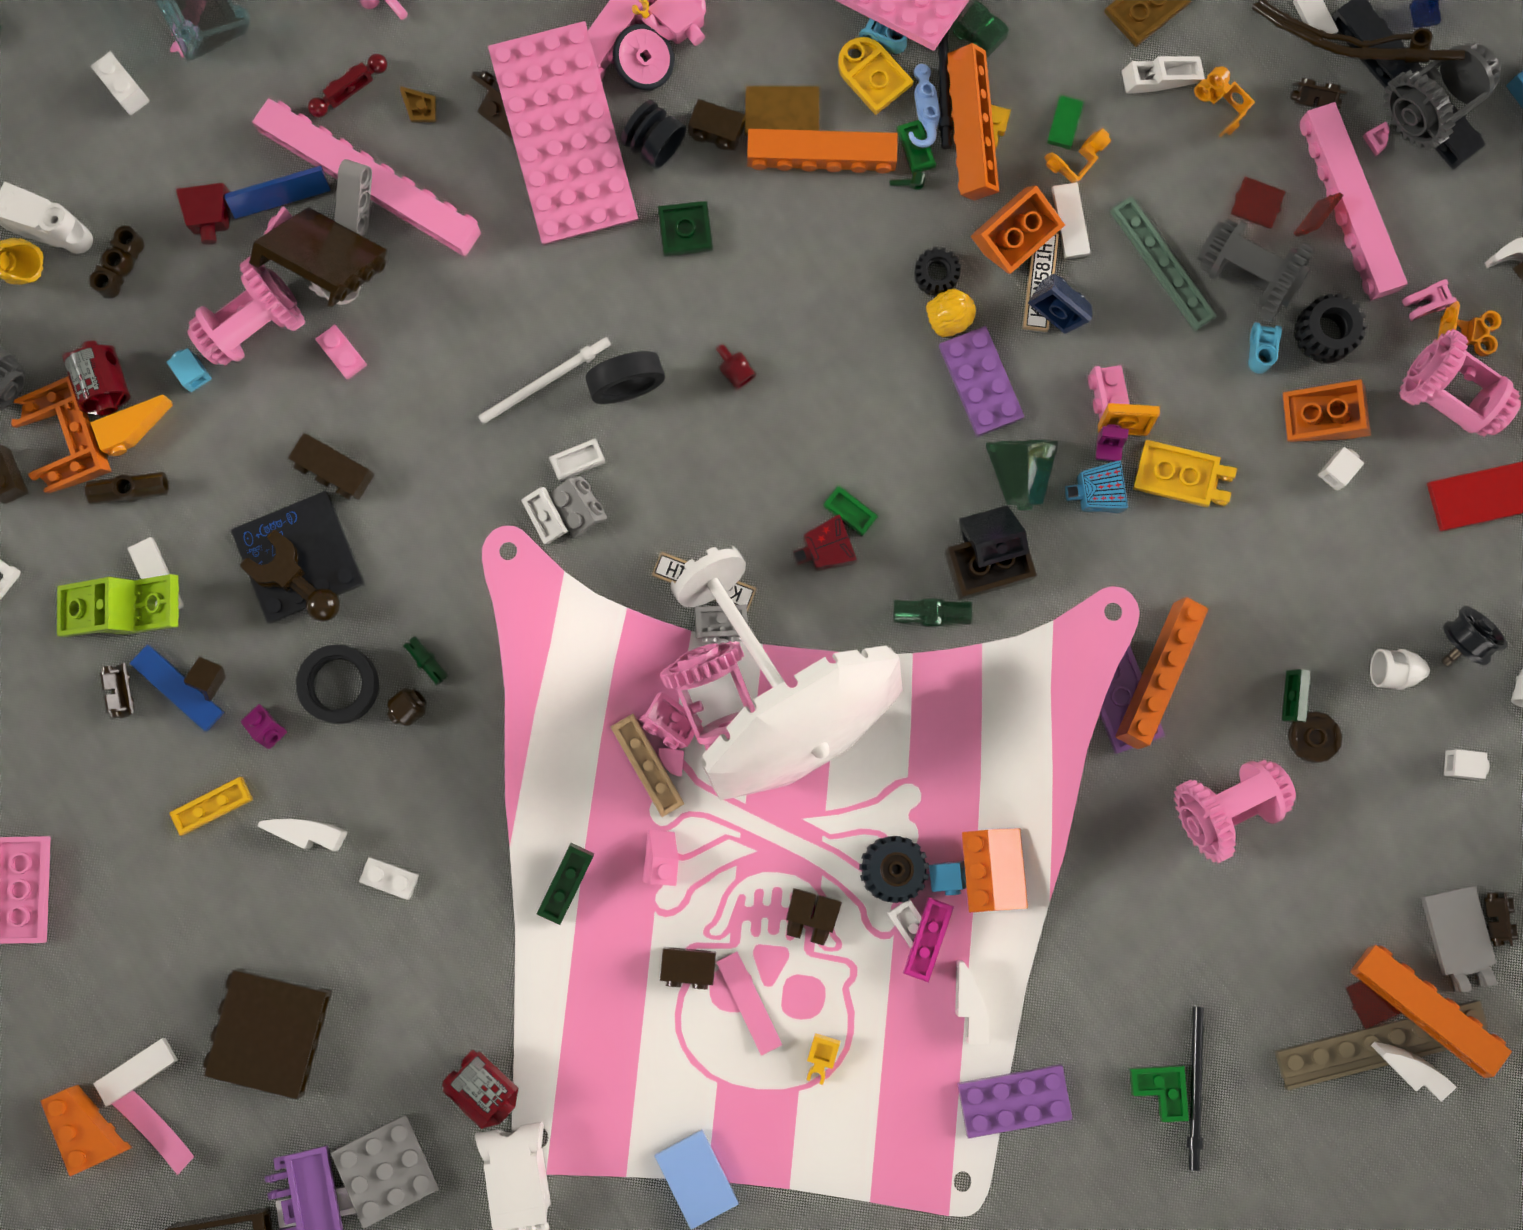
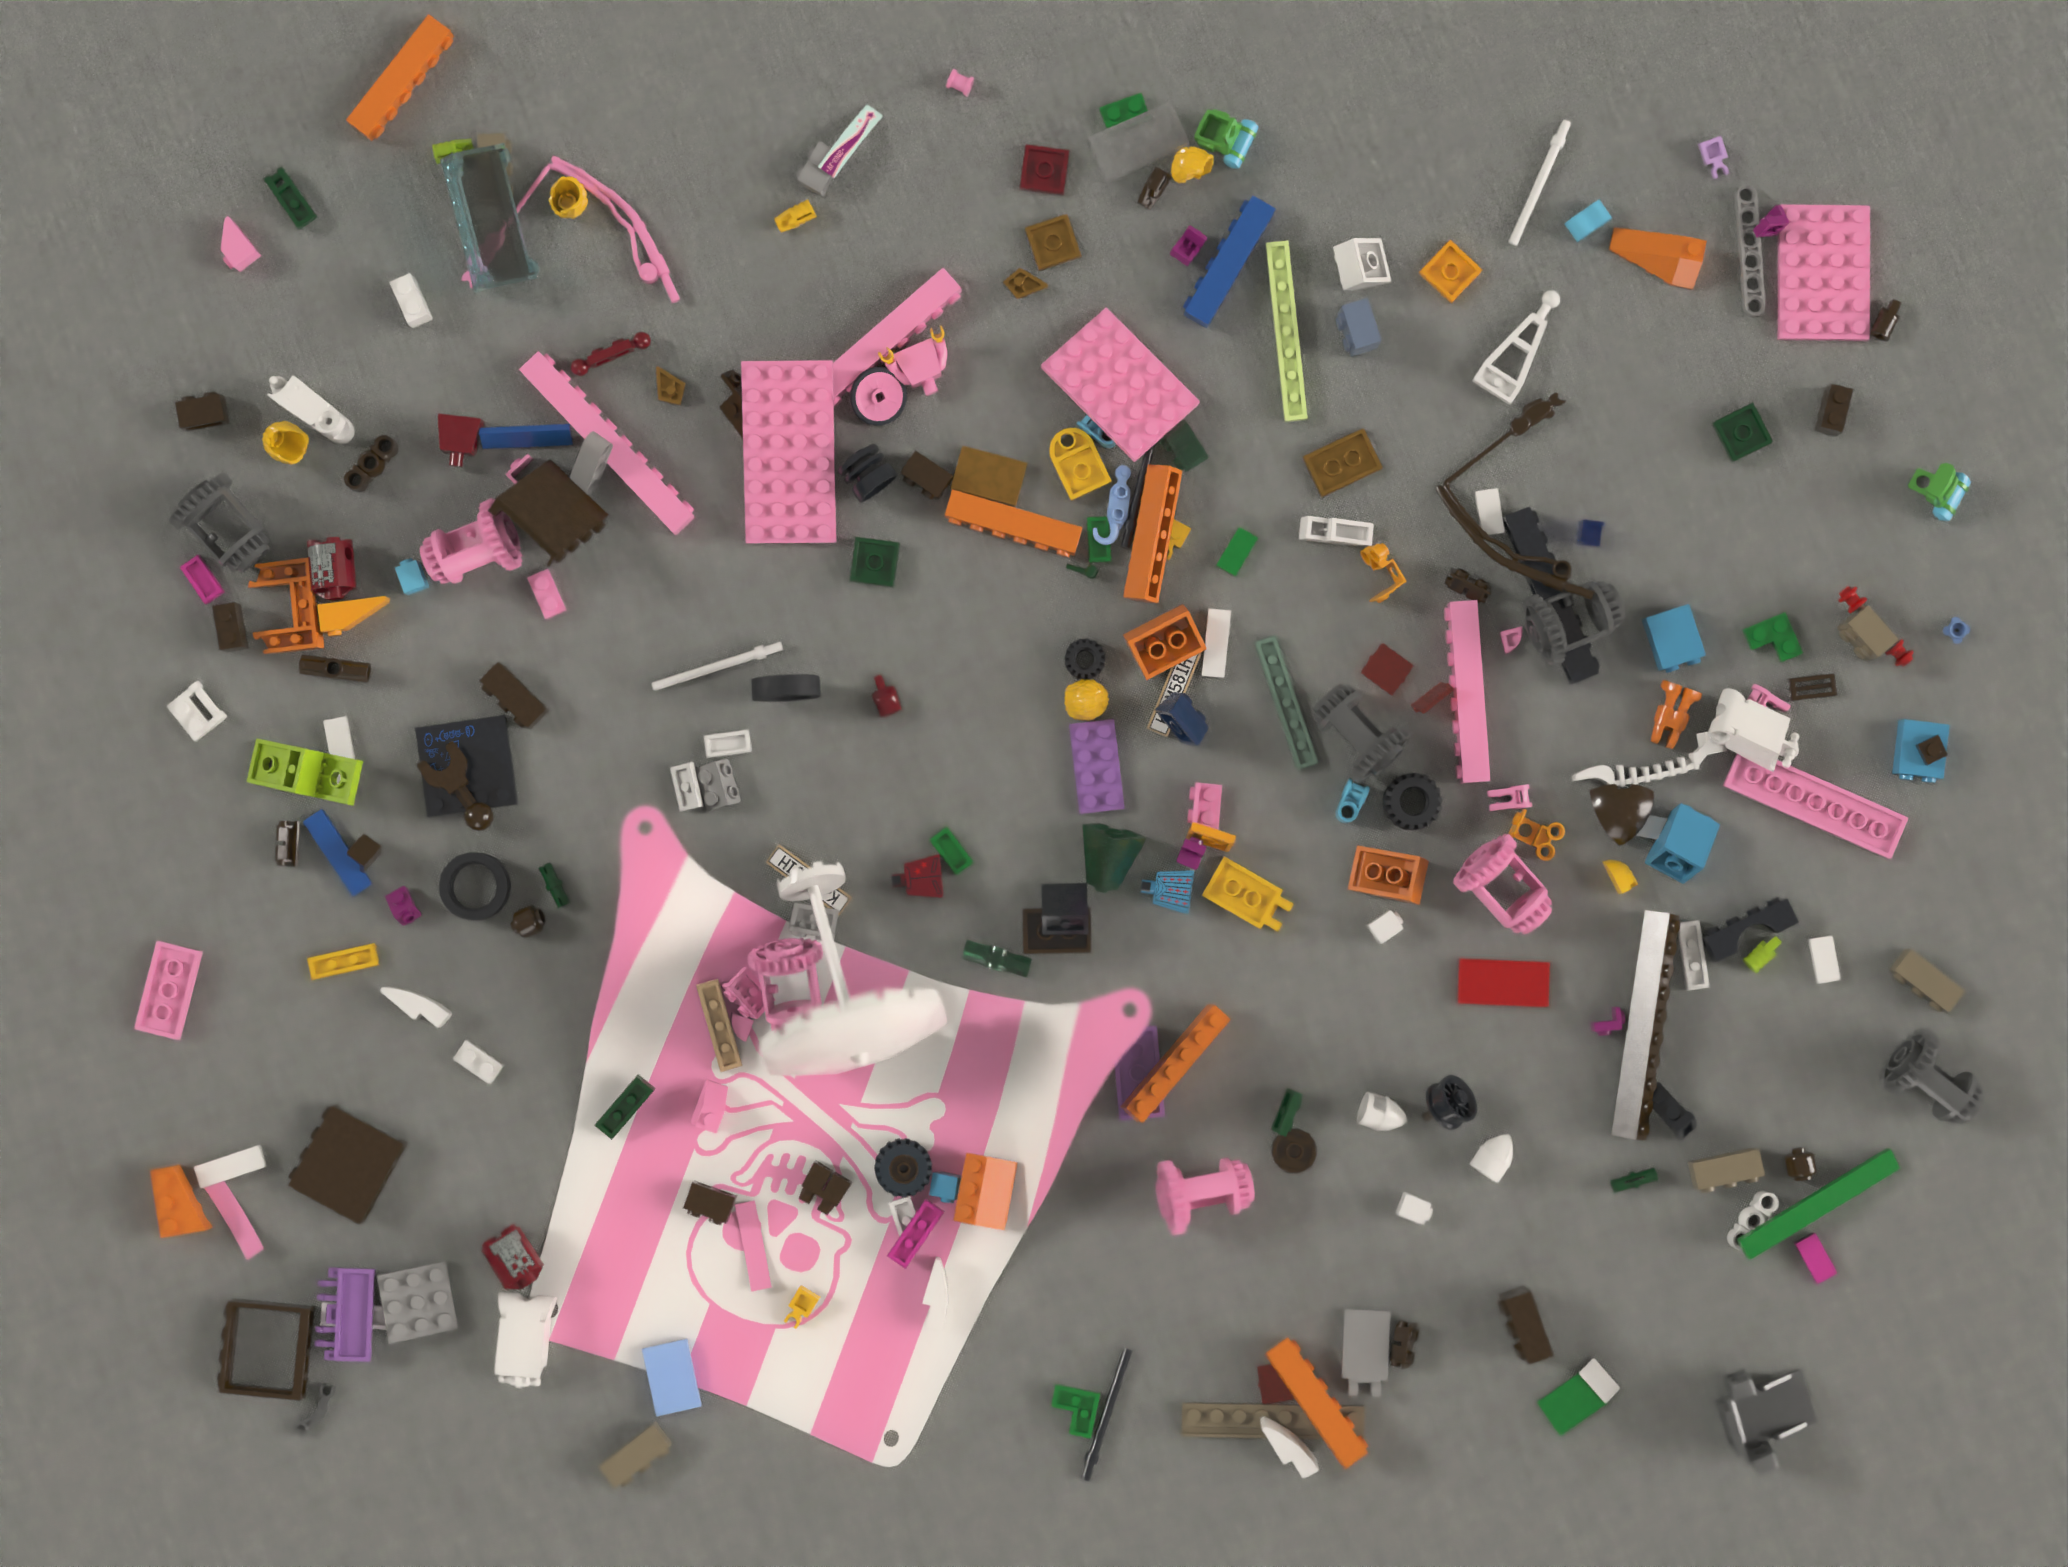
camera: 15 degrees right, 5 degrees up
medium lavender plate [957,1064,1072,1139] -> none
light orange piece [1044,127,1111,183] -> none

